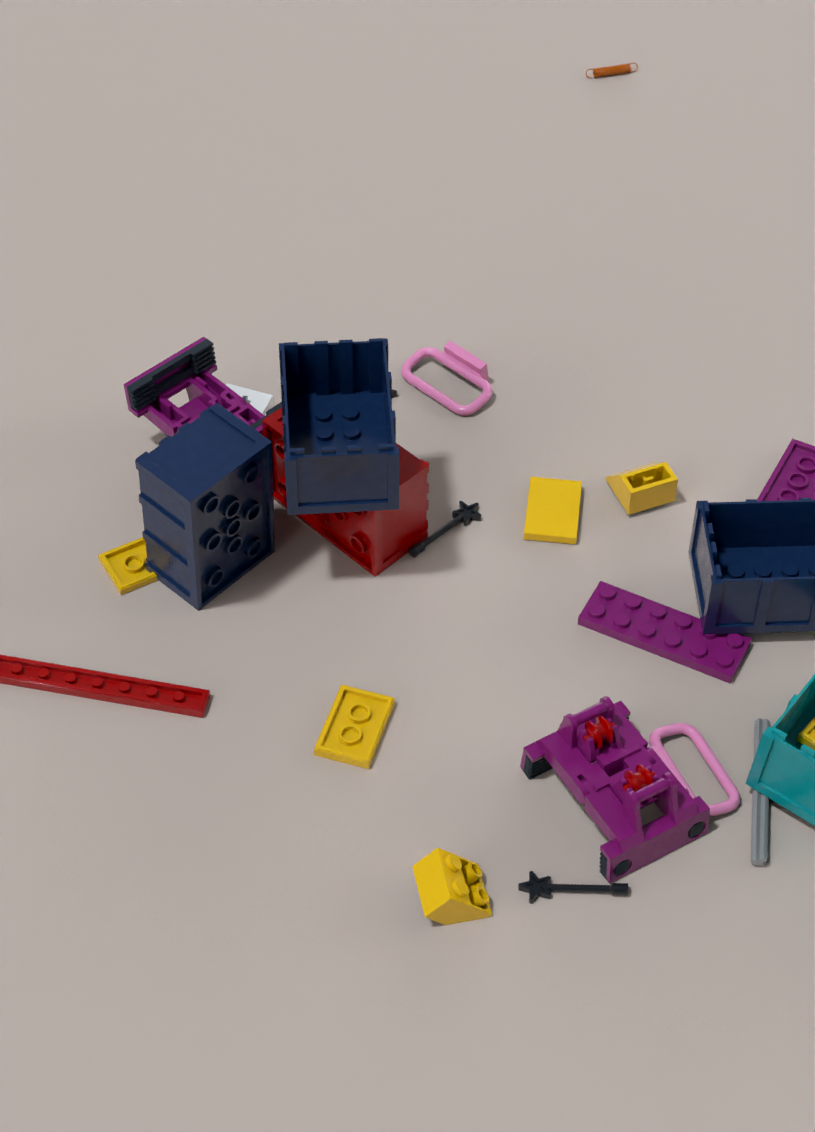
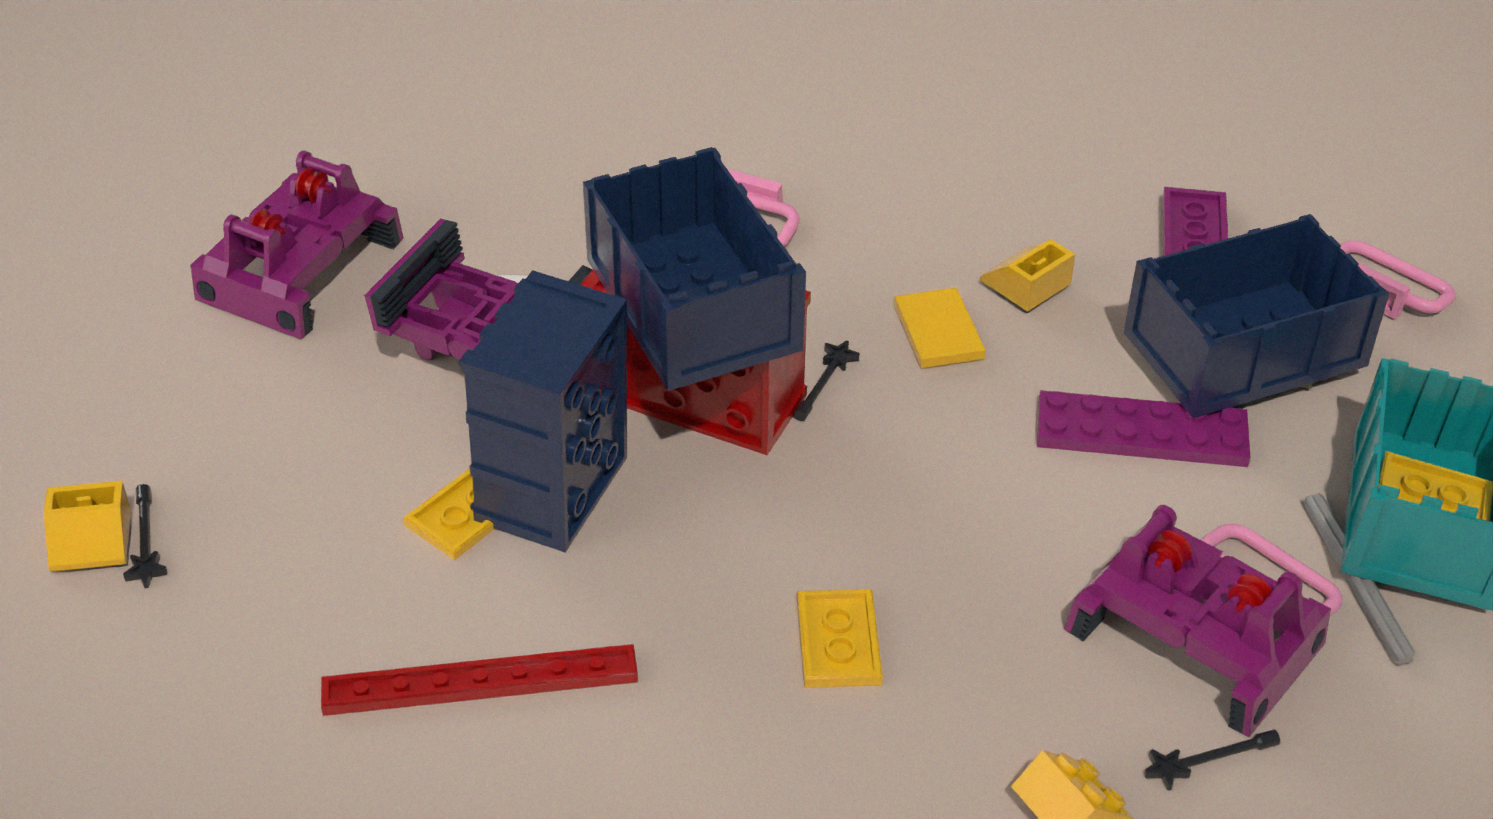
camera: 20 degrees left, 5 degrees down
none -> magenta container [190,150,404,339]

